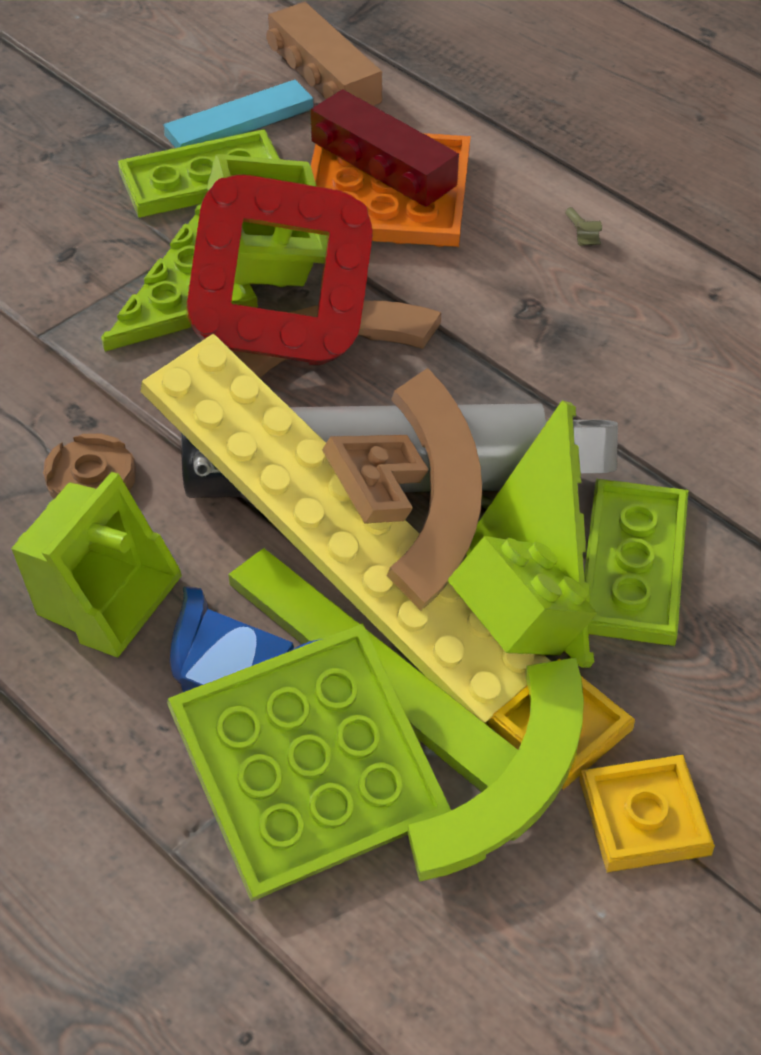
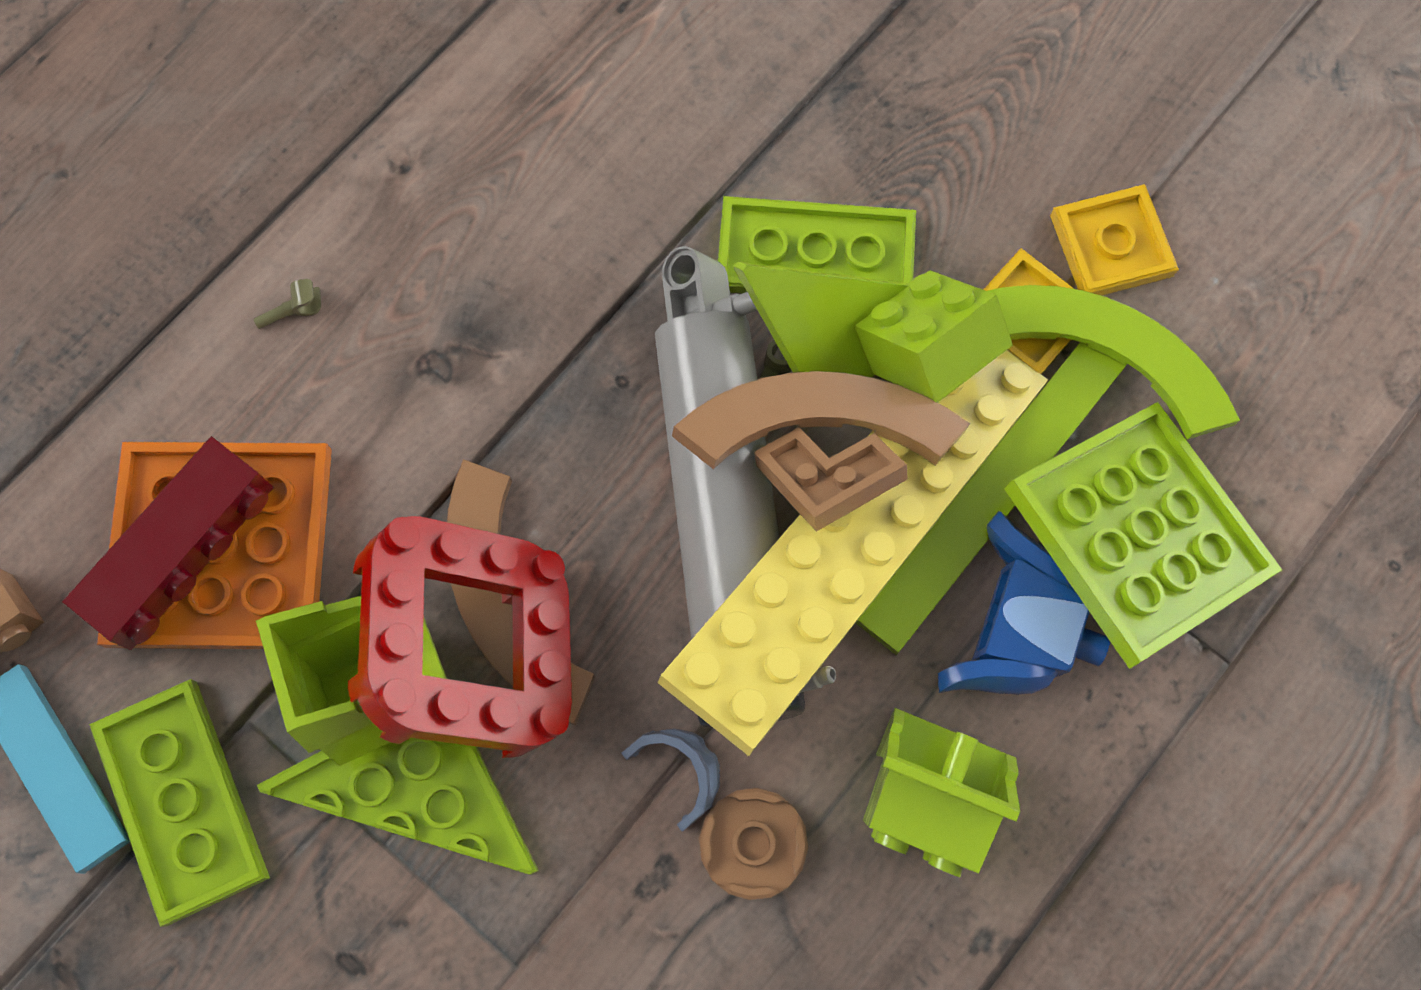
camera: 95 degrees left, 25 degrees up
none -> sand blue helmet [621,728,720,832]

